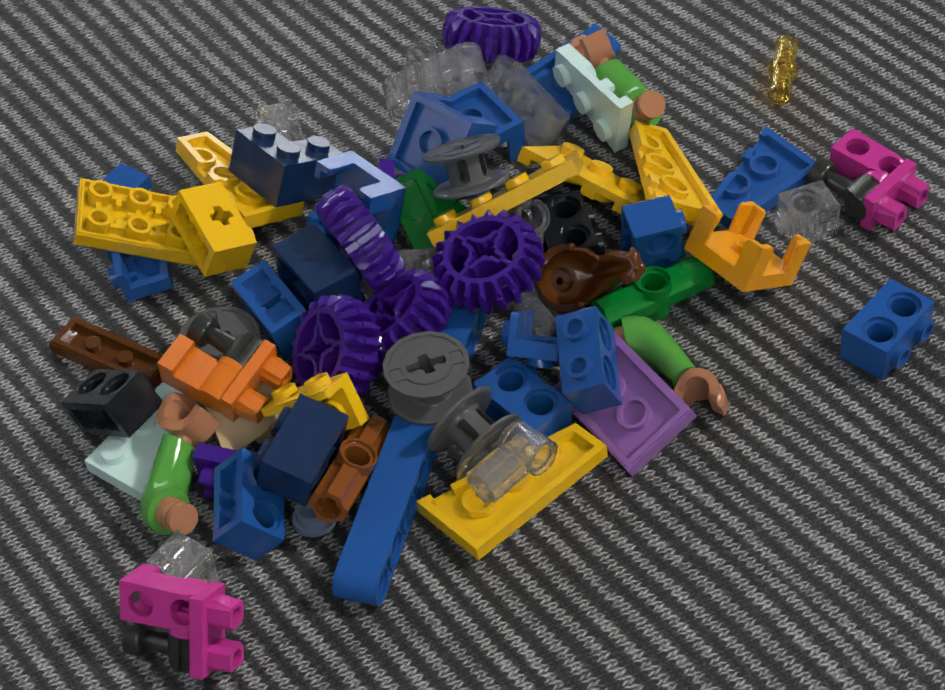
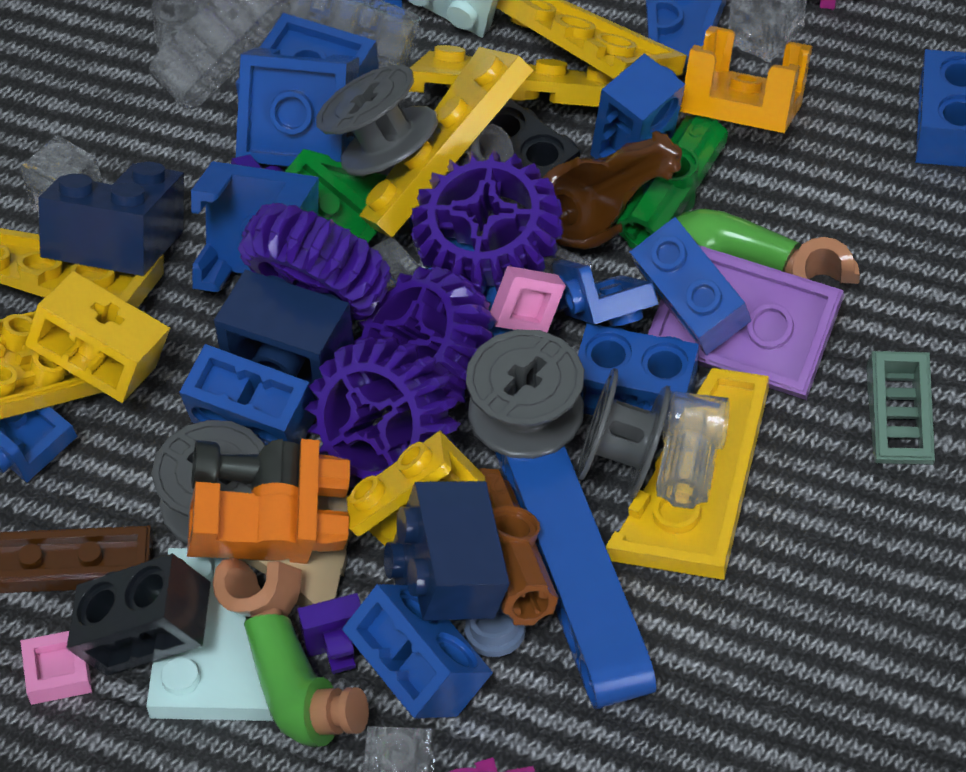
camera: 35 degrees left, 5 degrees up
none -> bright pink tile [20,631,92,705]
none -> bright pink tile [490,266,566,333]
none -> sand green slope [866,351,935,465]

